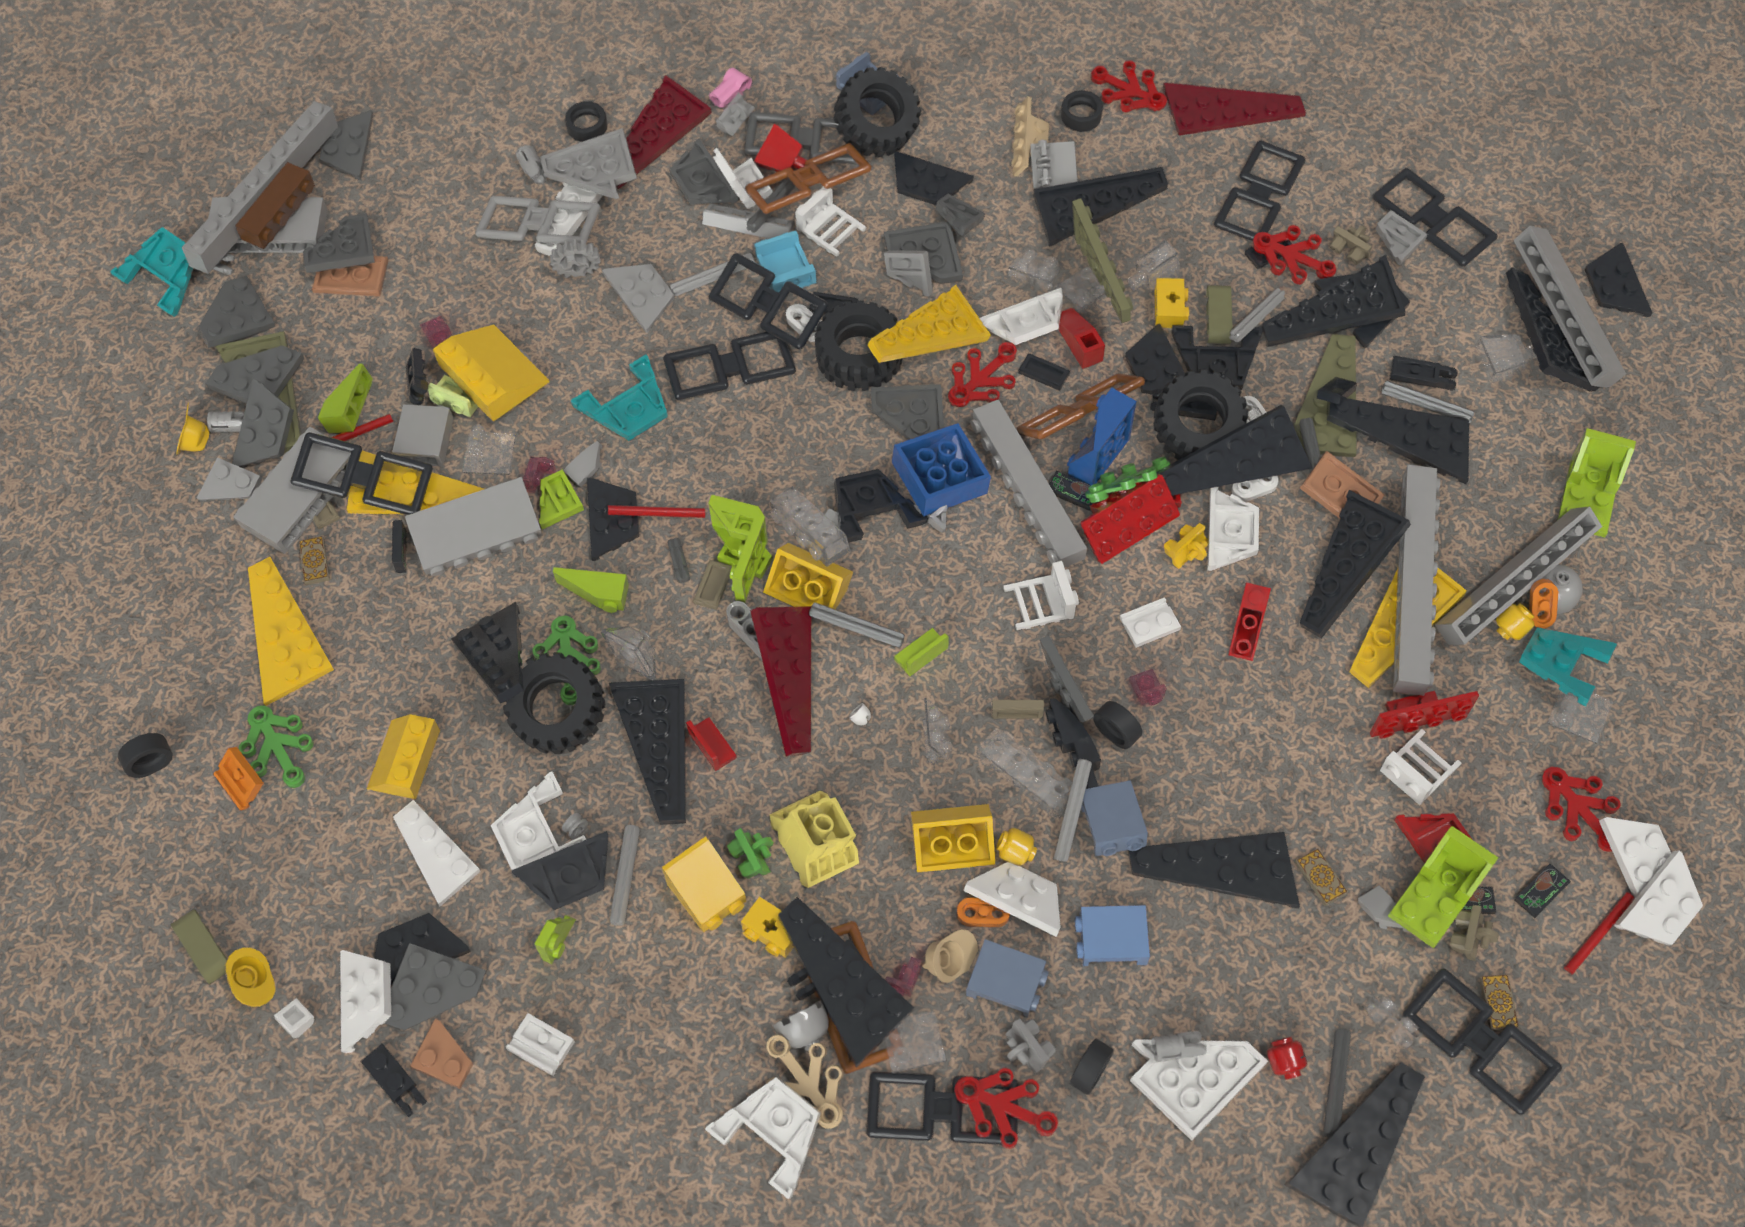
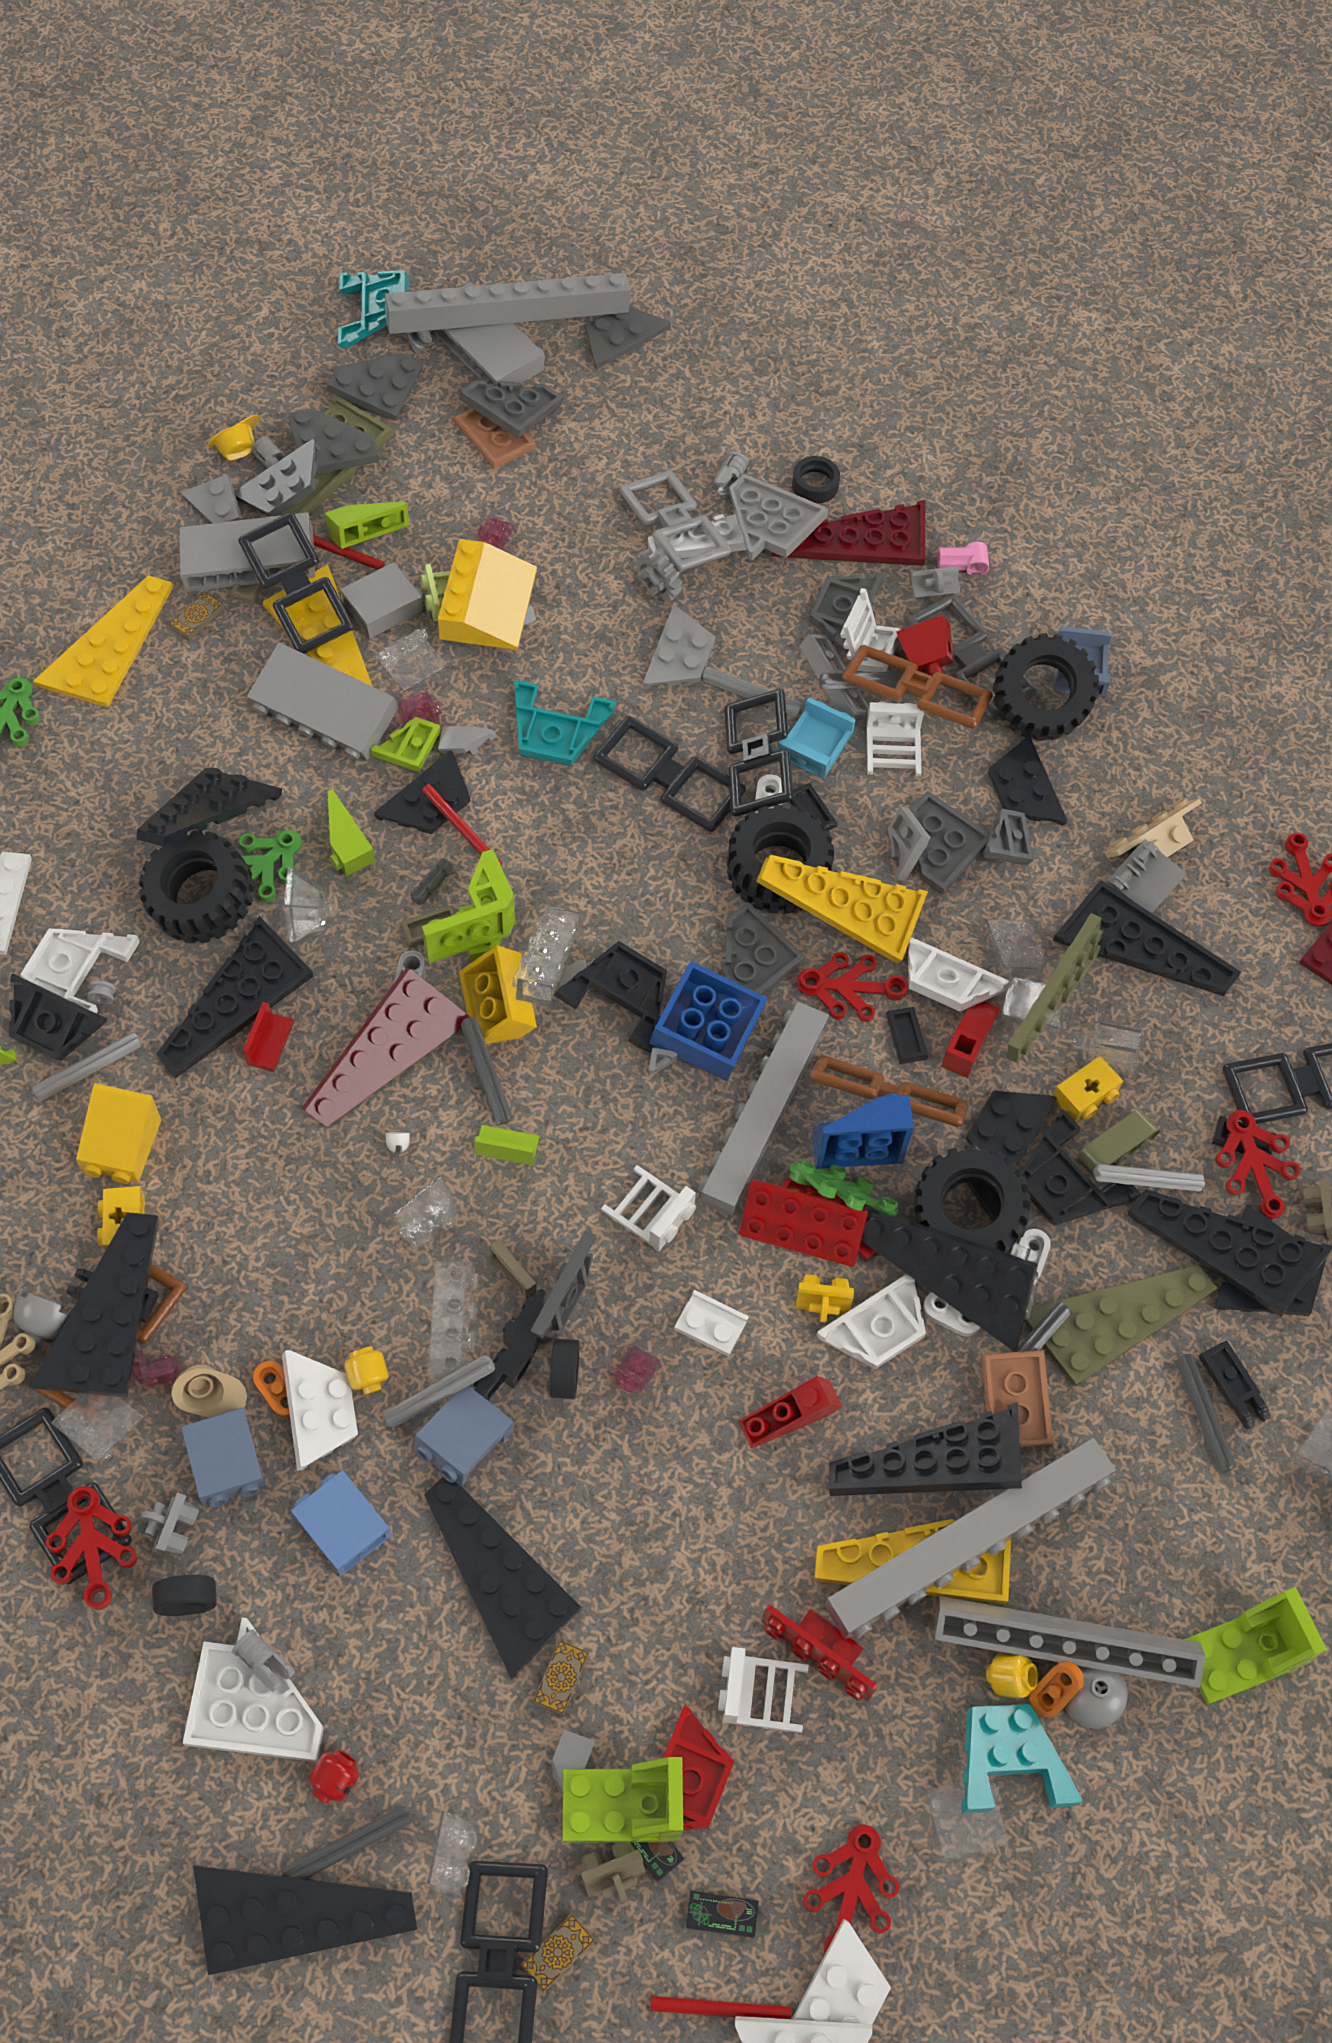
camera: 45 degrees right, 0 degrees up
reddish brown brick [235,162,315,249] -> none
yellow slope [367,714,440,800] -> none
black tile [392,520,407,573] -> none
black hinge [406,348,428,405] -> none
bright green hips [727,828,773,879] -> none
light yellow slope [770,791,859,888] -> none
yellow slope [911,804,996,872] -> none
black tile [1049,471,1094,511] -> none
black tyre [1061,90,1103,132] -> none
black tile [1317,377,1357,404] -> none
black wing [1326,398,1469,484] -> none

